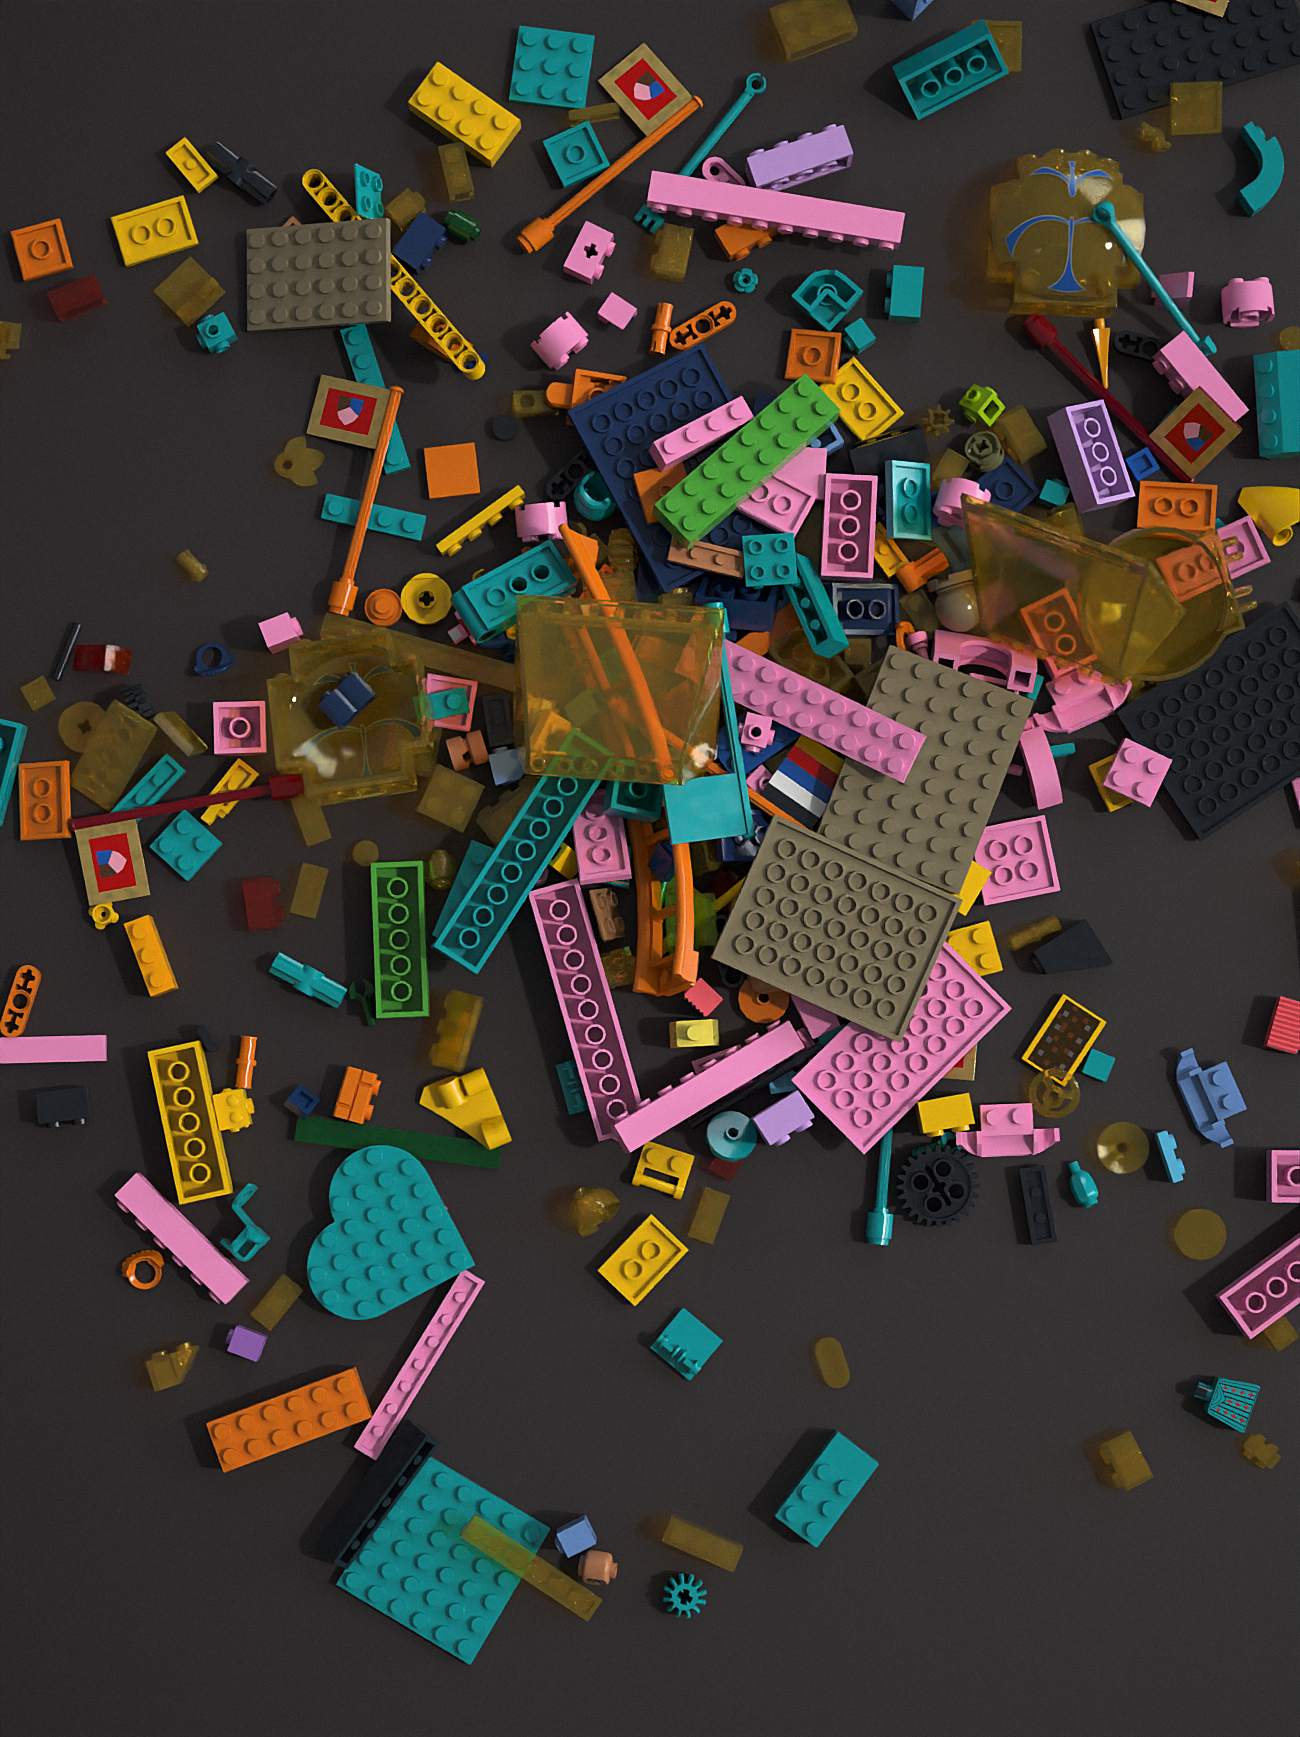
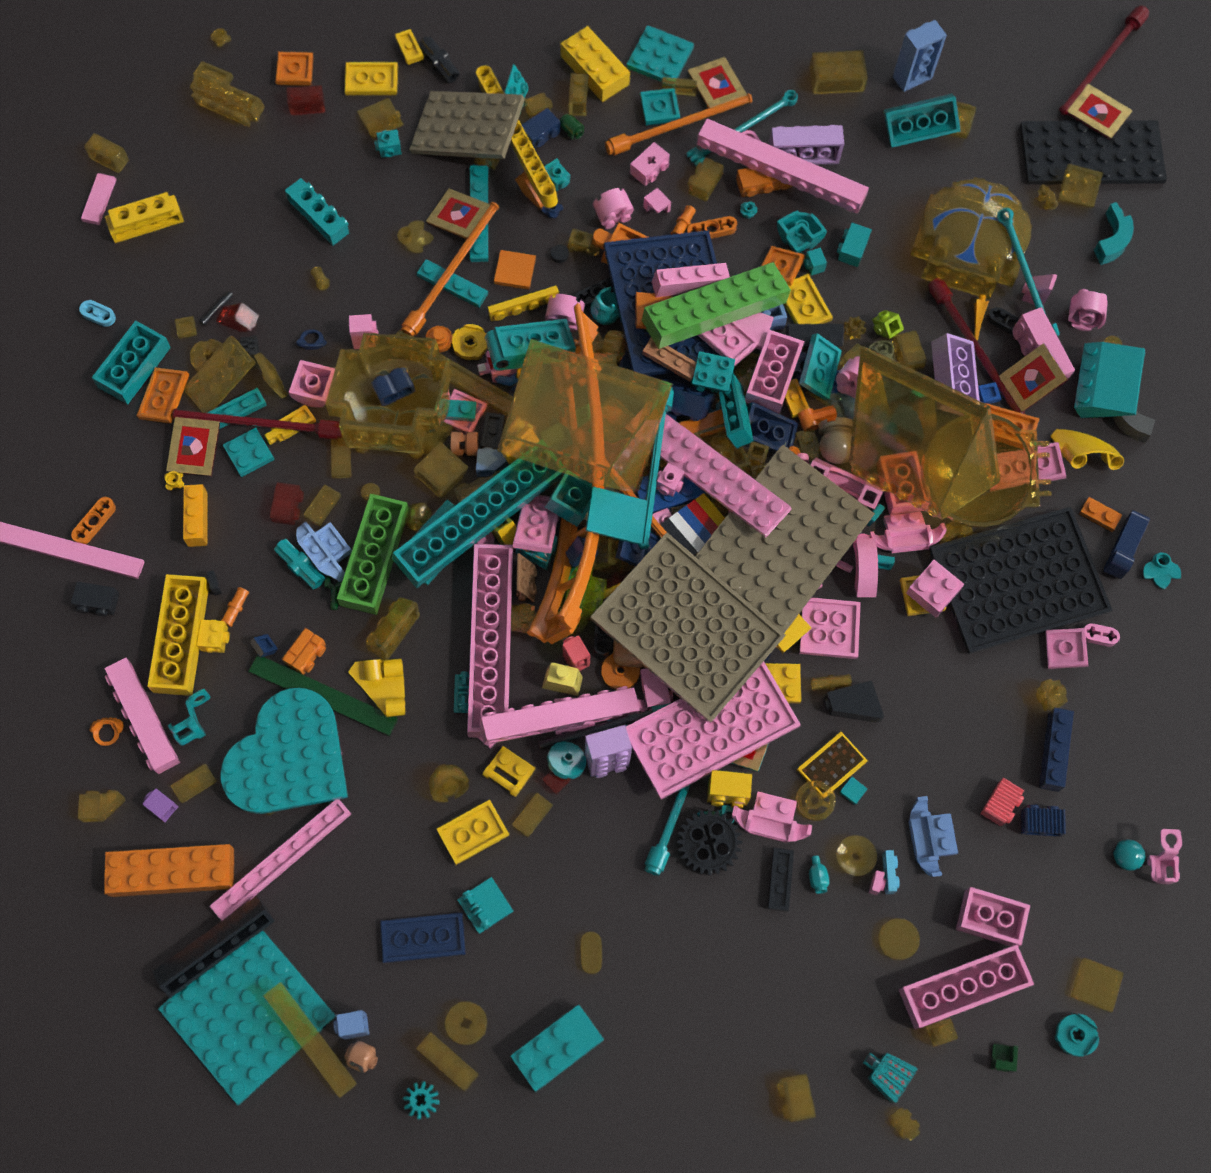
camera: 15 degrees right, 15 degrees down
none -> teal brick [285,178,349,246]
none -> light blue plate [296,521,352,582]
none -> dark blue tile [380,913,466,963]
none -> clear yellow plate [445,1002,487,1045]
none -> teal brick [544,158,570,191]
none -> bright pink plate [869,871,886,895]

